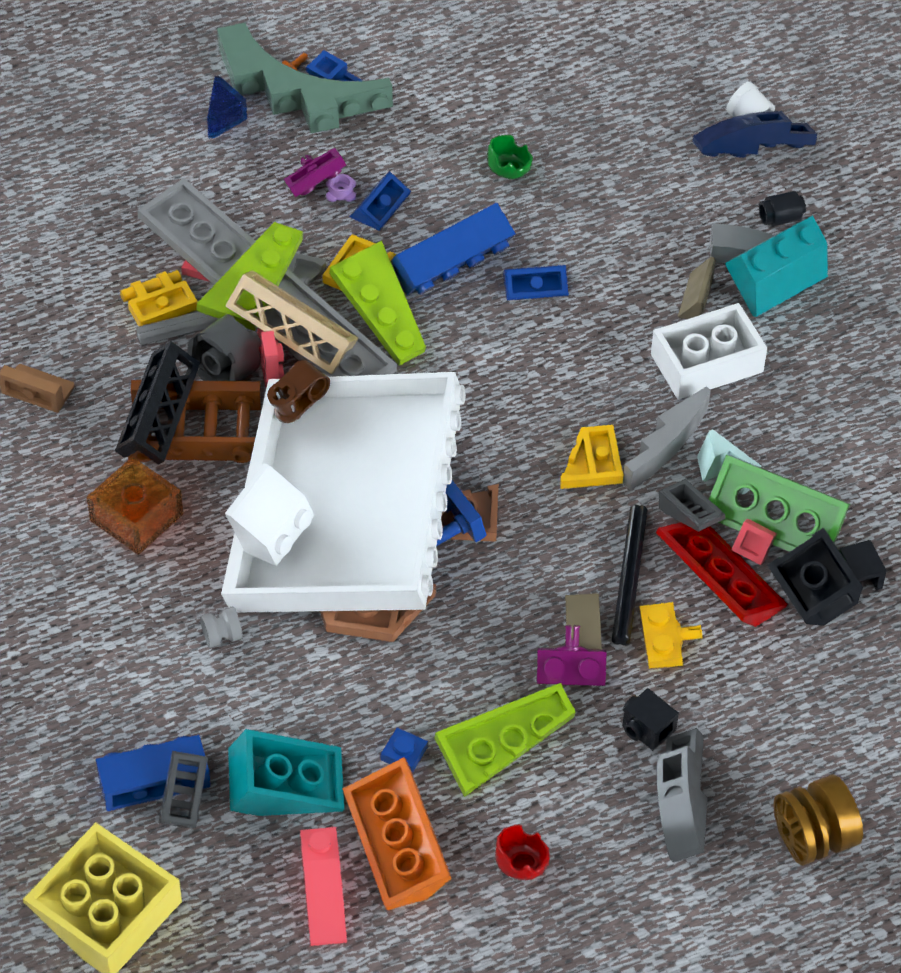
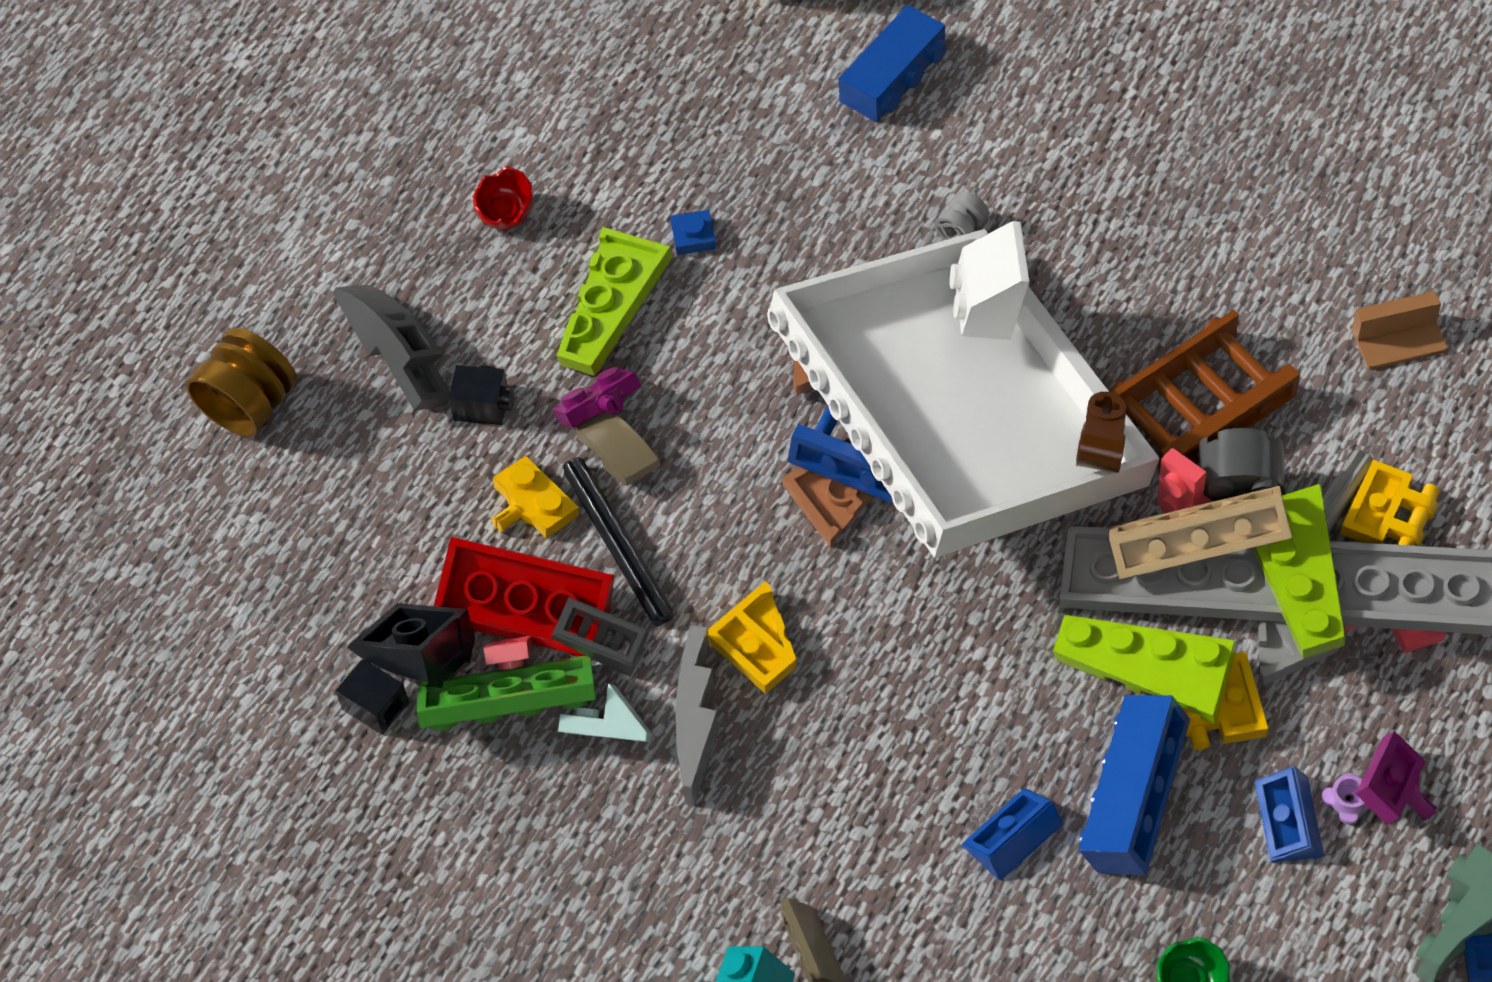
camera: 150 degrees right, 5 degrees up
clear orange brick [87,456,184,555] -> none
black fence [115,341,200,465] -> none
dark grey slope [158,751,208,829] -> none
teal slope [228,729,345,816] -> none
coral slope [300,827,347,946] -> none
orange slope [343,757,451,910] -> none
white brick [651,303,767,400] -> none

